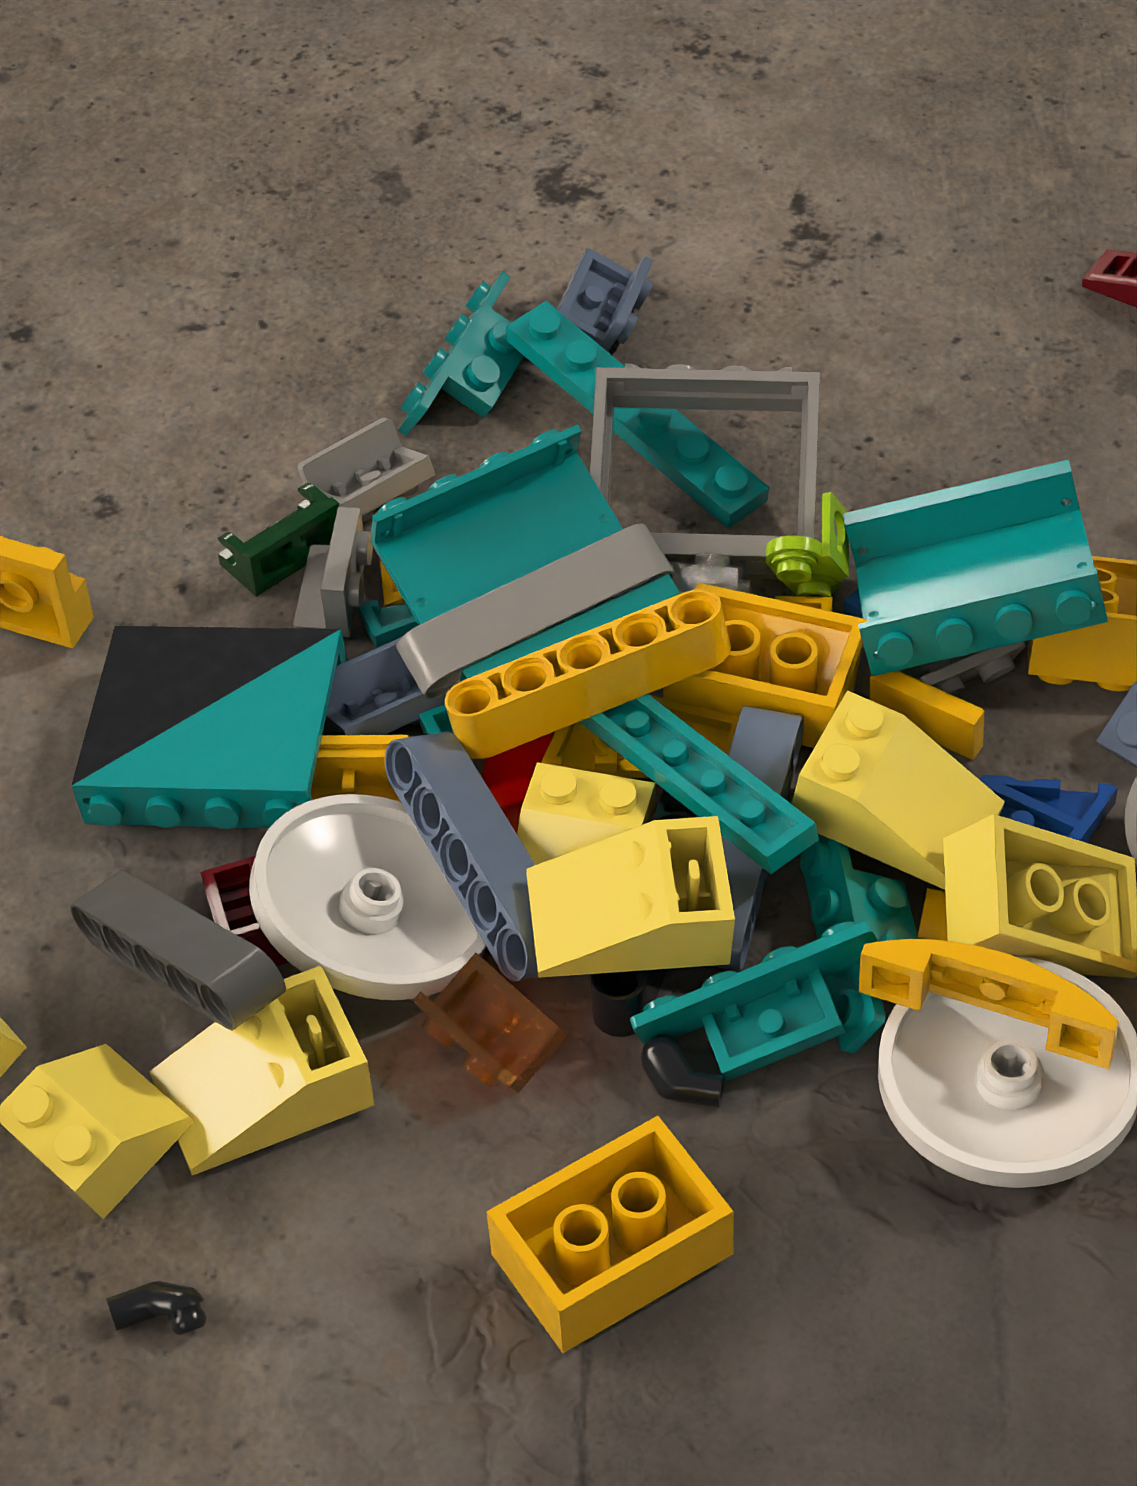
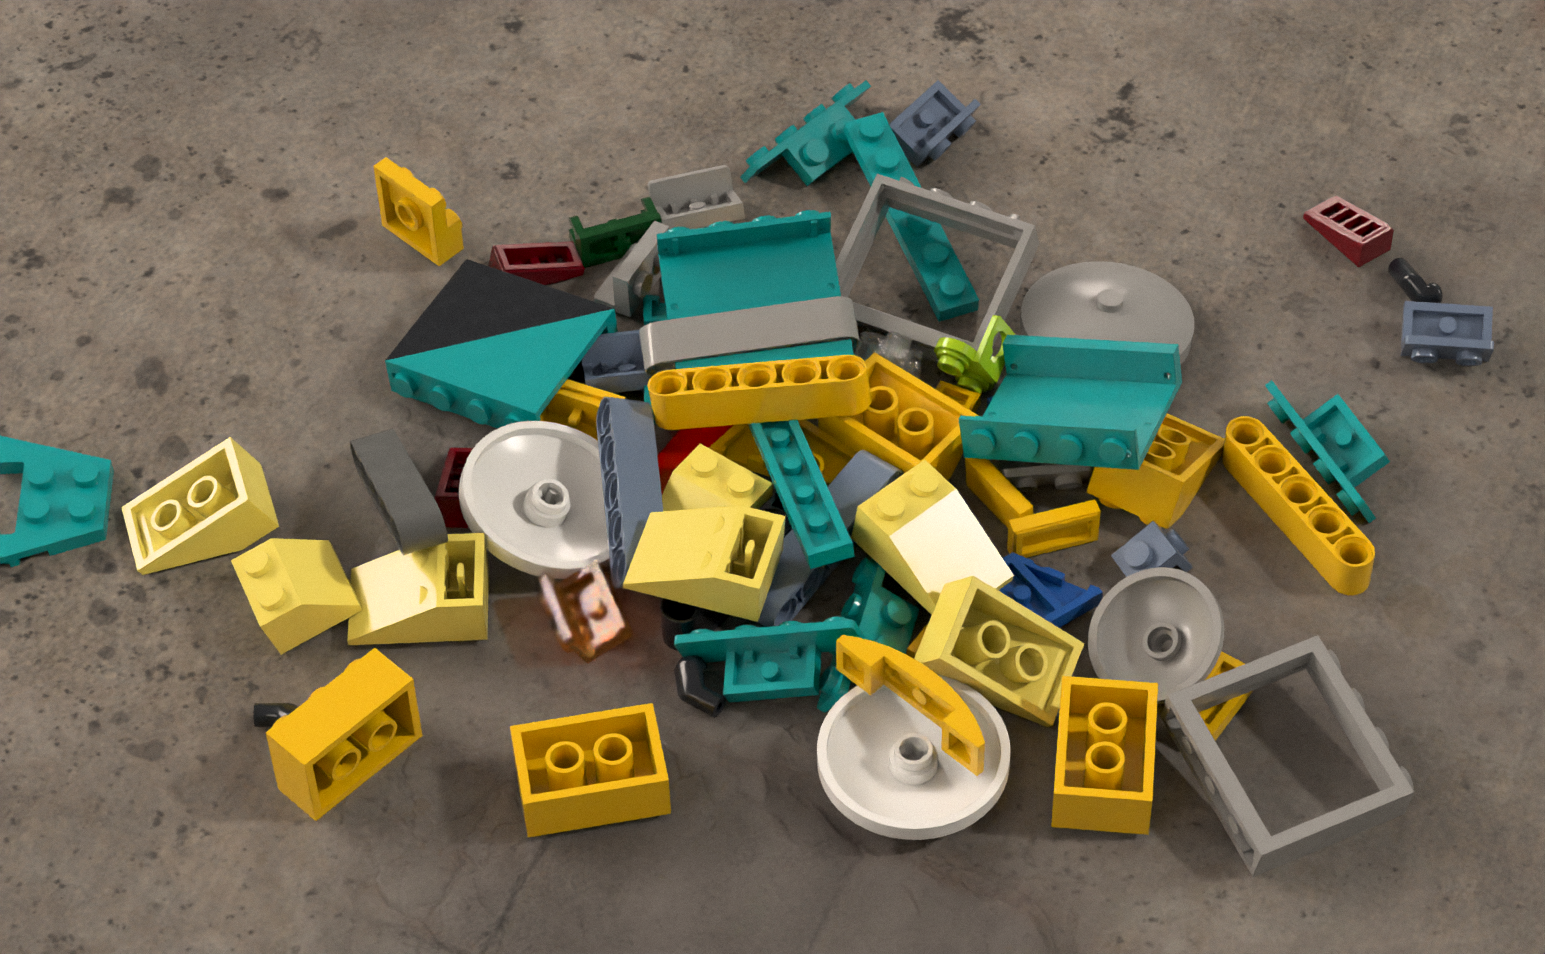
camera: 20 degrees right, 0 degrees up
none -> yellow brick [266,648,423,821]
none -> dark red slope [488,241,585,285]
none -> yellow tile [1007,499,1101,558]
none -> light grey dish [1020,261,1195,375]

